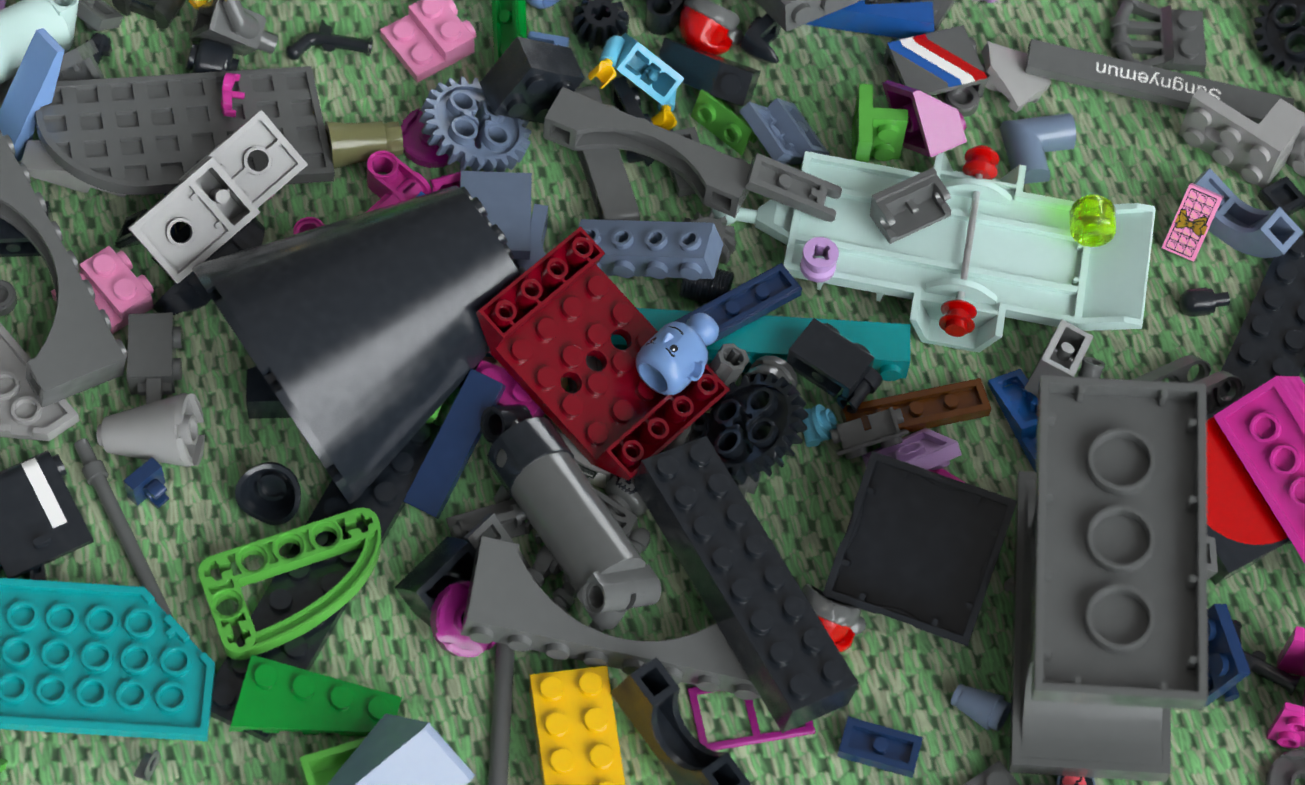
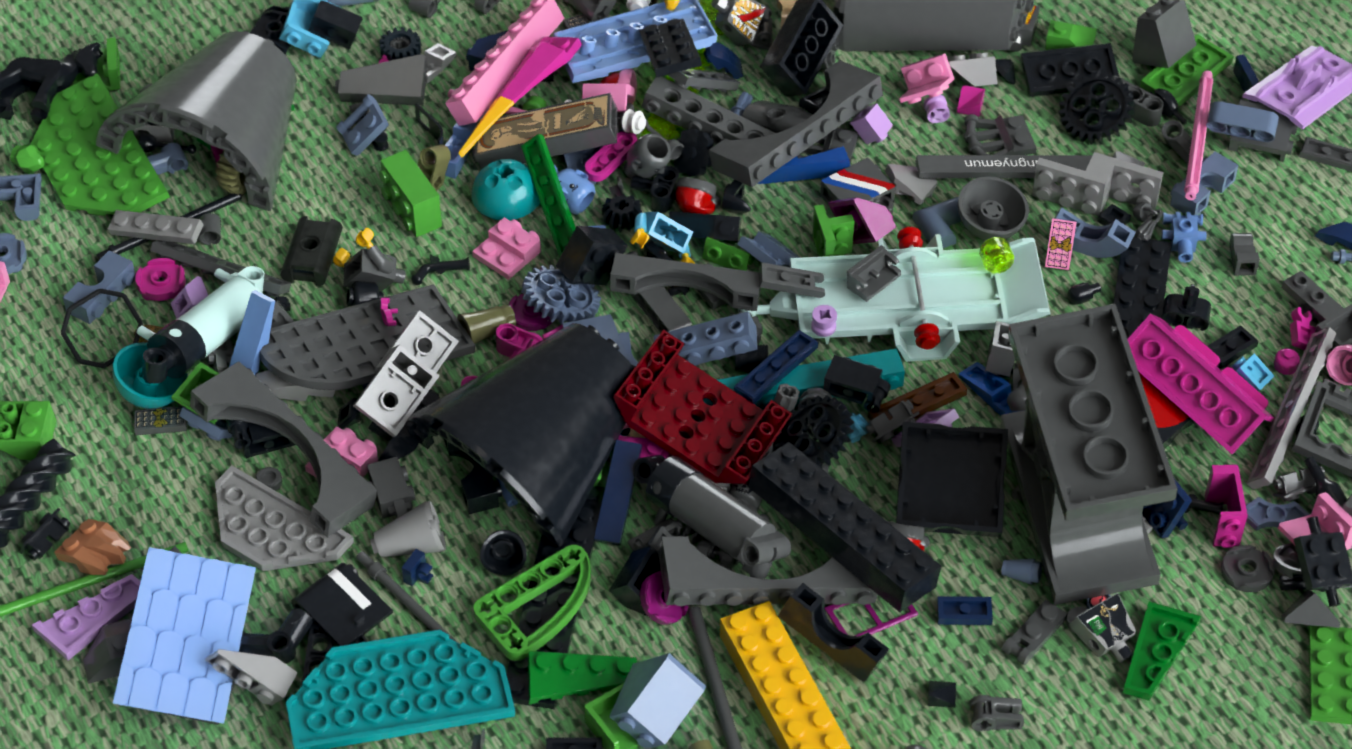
camera: 10 degrees left, 10 degrees down
medium blue piece [636,313,719,395] -> none
none -> dark grey piece [958,177,1029,241]

